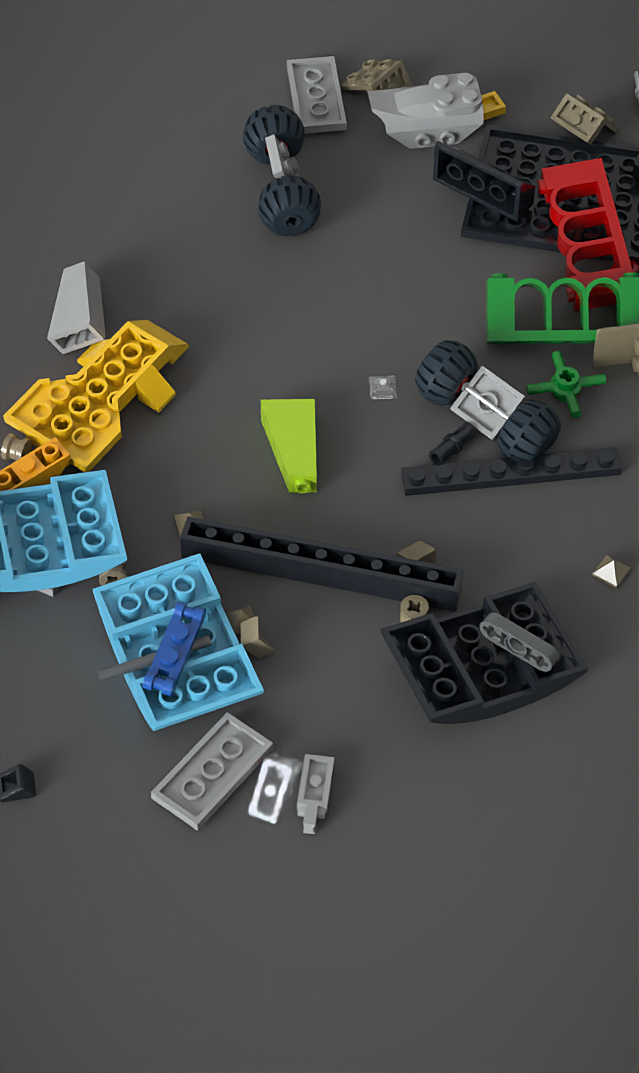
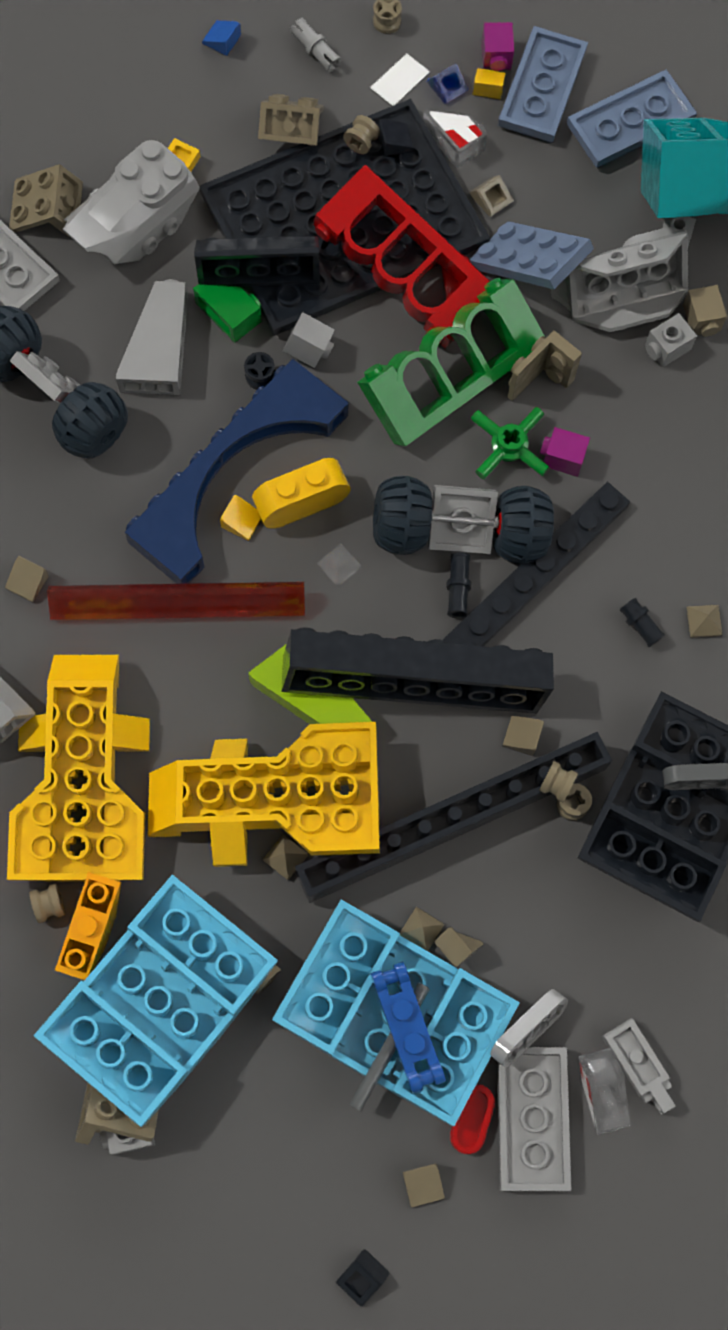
camera: 40 degrees left, 20 degrees up
none -> dark tan slope [5,556,49,603]
none -> clear red plate [47,582,305,620]
none -> light grey slope [116,279,188,395]
none -> dark blue arch [125,359,349,590]
none -> yellow piece [147,722,380,867]
none -> green slope [193,285,262,343]
none -> blue slope [202,20,241,56]
none -> yellow slope [220,495,261,541]
none -> black wheel [244,352,275,390]
none -> yellow brick [252,458,351,529]
none -> black brick [281,627,554,714]
none -> light grey brick [282,312,334,368]
none -> dark tan wheel [343,115,380,154]
none -> dark tan slope [402,1163,445,1208]
none -> red tile [450,1084,495,1154]
none -> light grey beam [490,989,568,1067]
none -> dark tan wheel [539,761,578,803]
none -> magenta brick [540,427,590,477]
none -> black pin [620,597,665,647]

